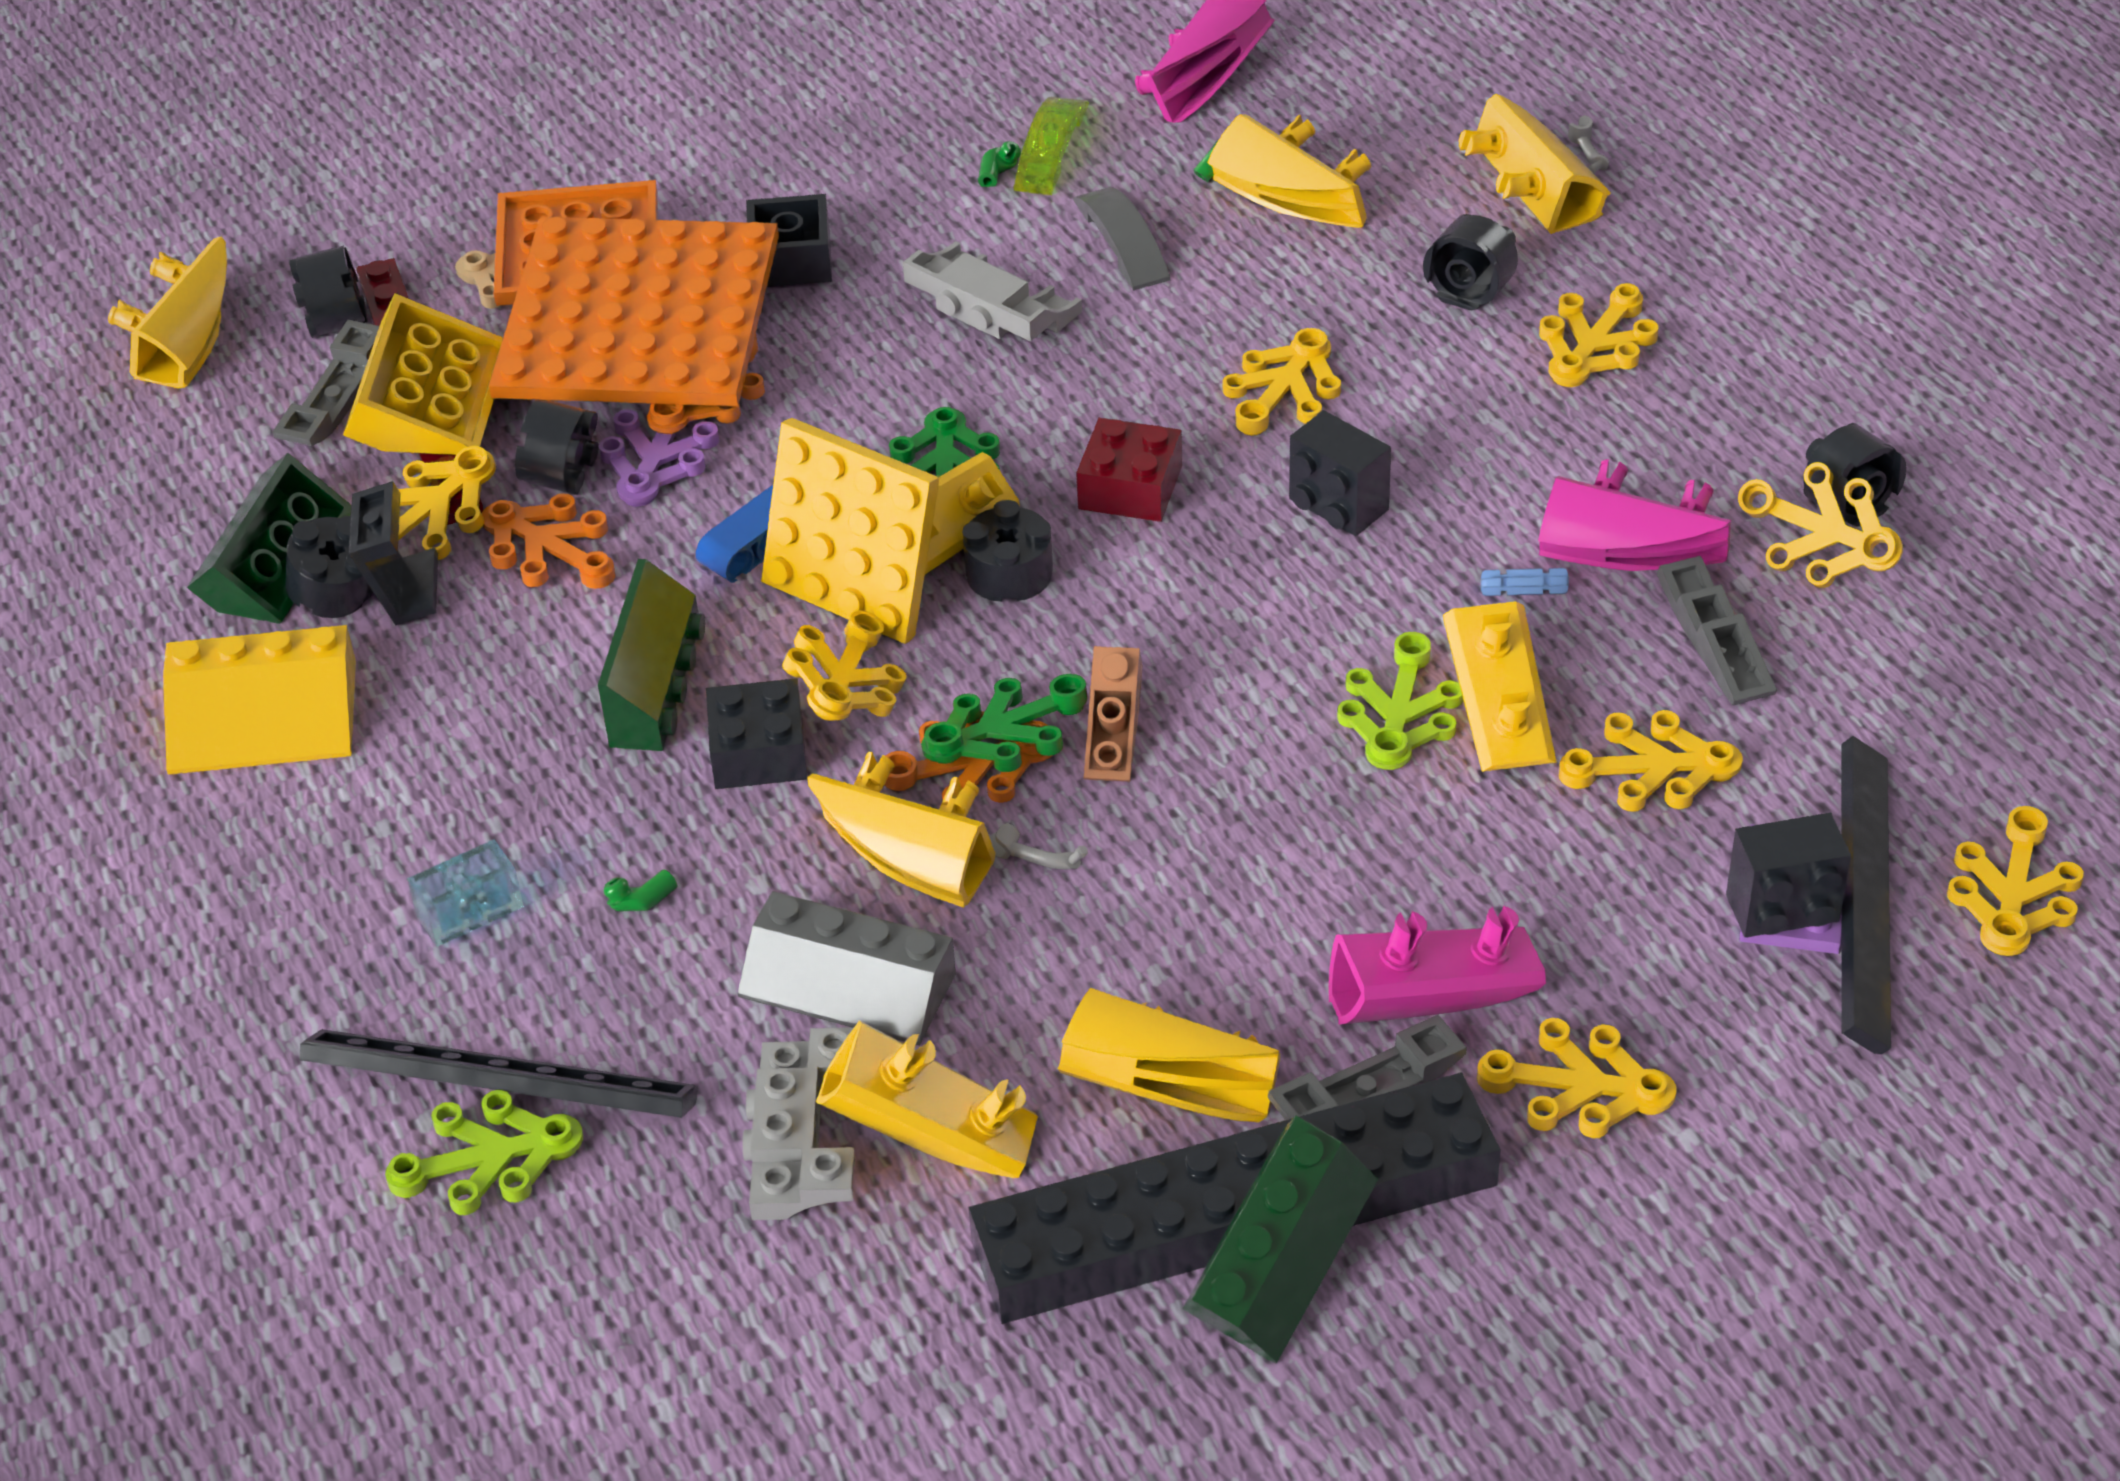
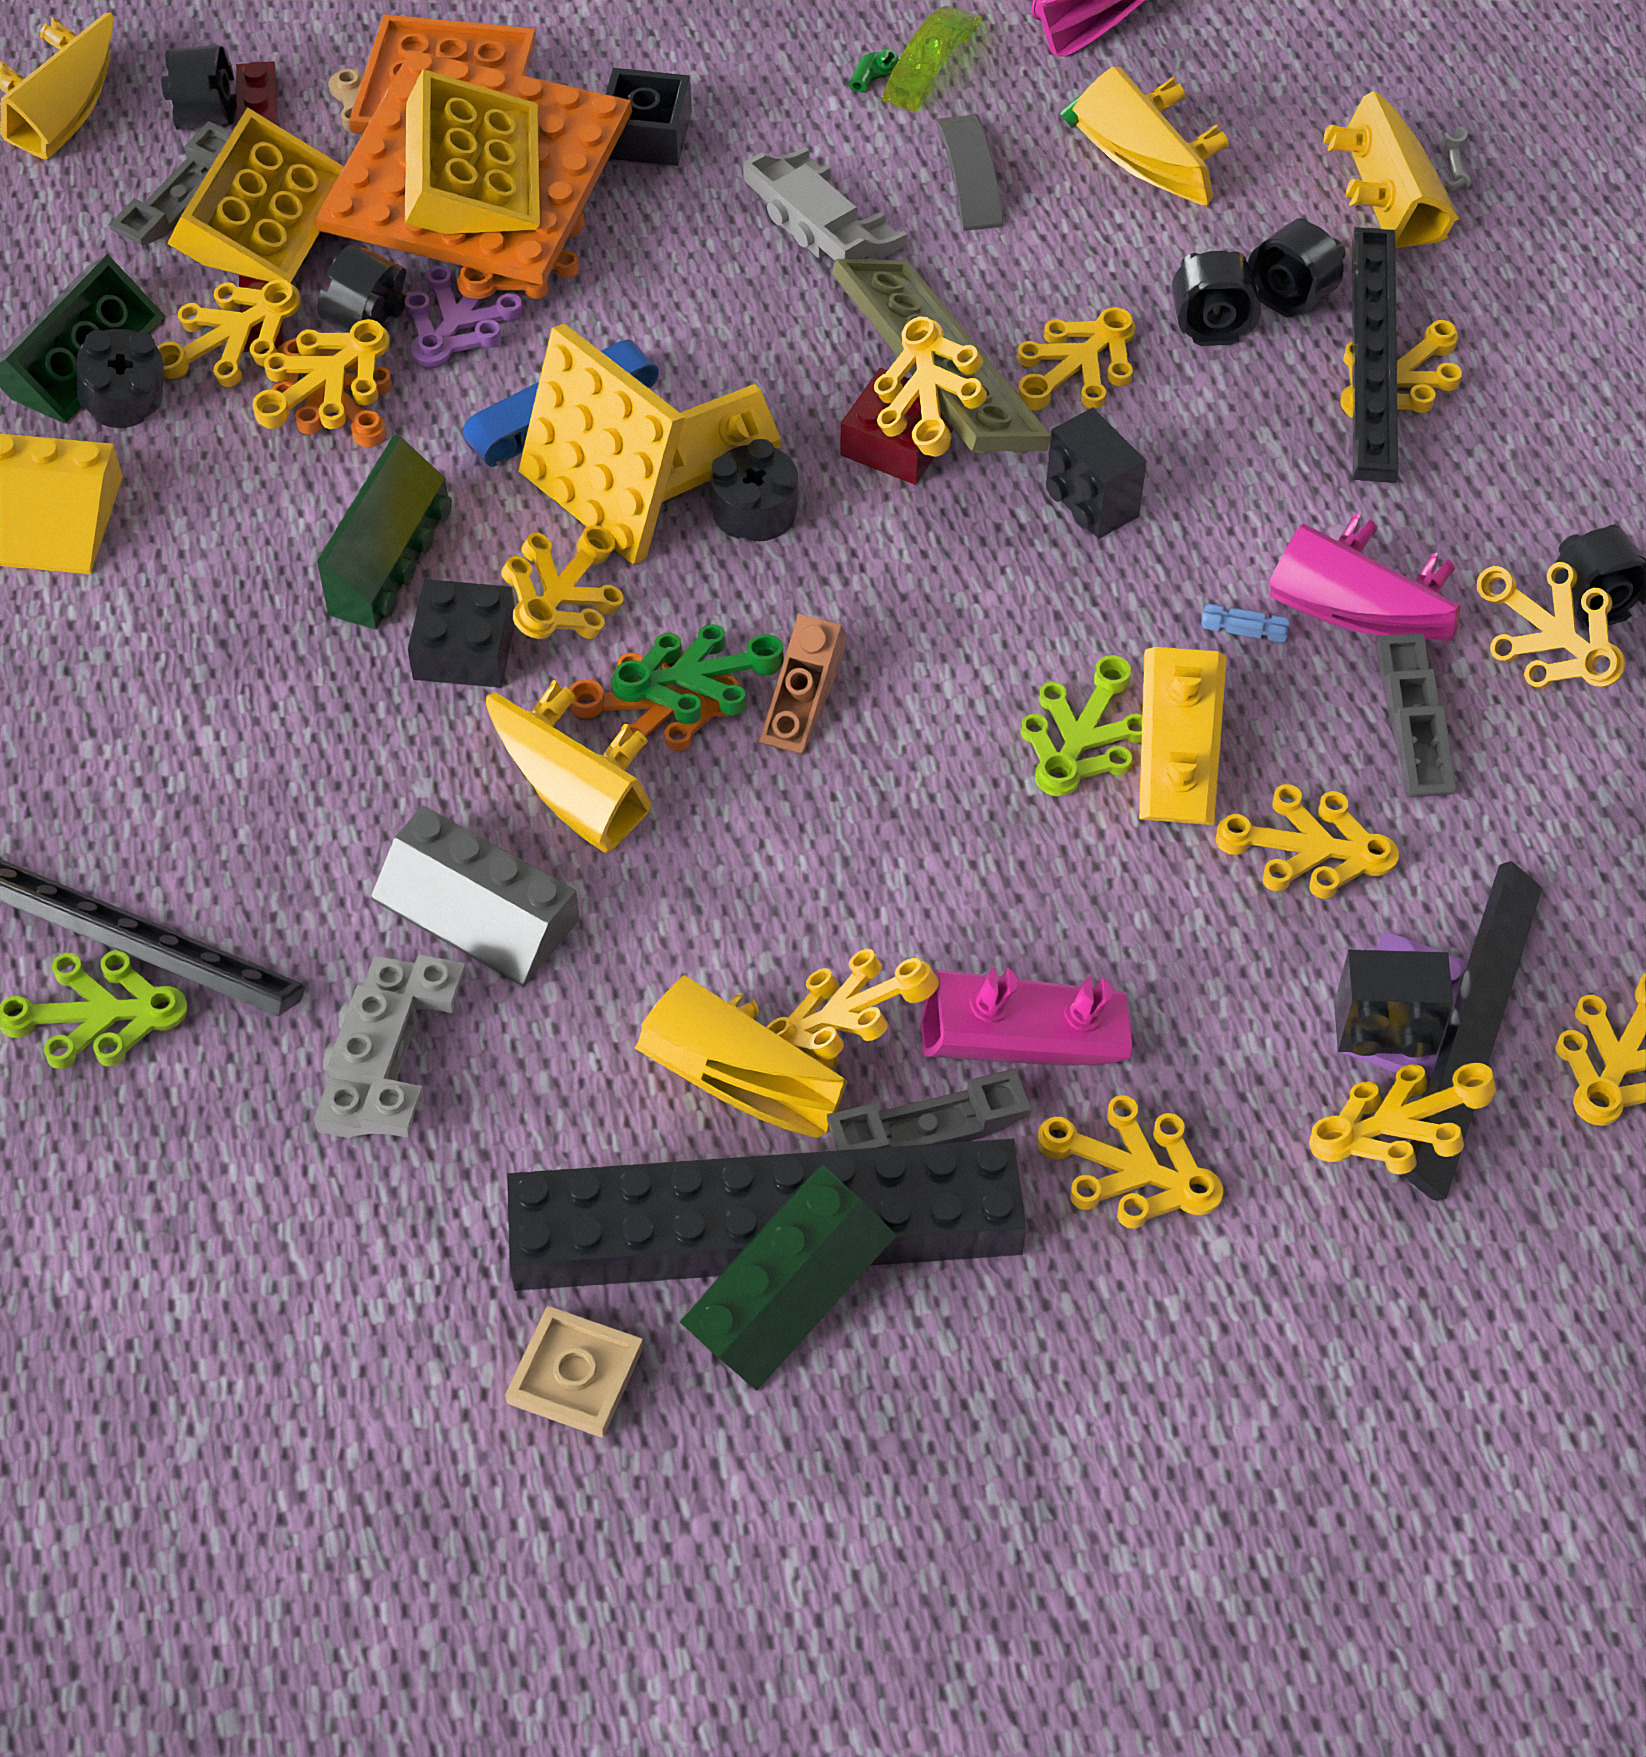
camera: 10 degrees right, 10 degrees up
black panel [349,481,438,626] -> none
clear light blue brick [407,839,524,947] -> none
green arm [603,869,678,911] -> none
yellow piece [816,1021,1038,1178] -> none
green plant [889,407,1000,477] -> none
light grey piece [990,823,1088,869] -> none
none -> yellow plant [252,319,390,429]
none -> yellow slope [405,69,540,234]
none -> tan plate [505,1306,644,1438]
none -> yellow plant [766,949,939,1061]
none -> olive plate [832,259,1052,454]
none -> yellow plant [874,317,987,457]
none -> black brick [1172,251,1261,346]
none -> yellow plant [1309,1063,1496,1175]
none -> black tile [1352,227,1398,483]

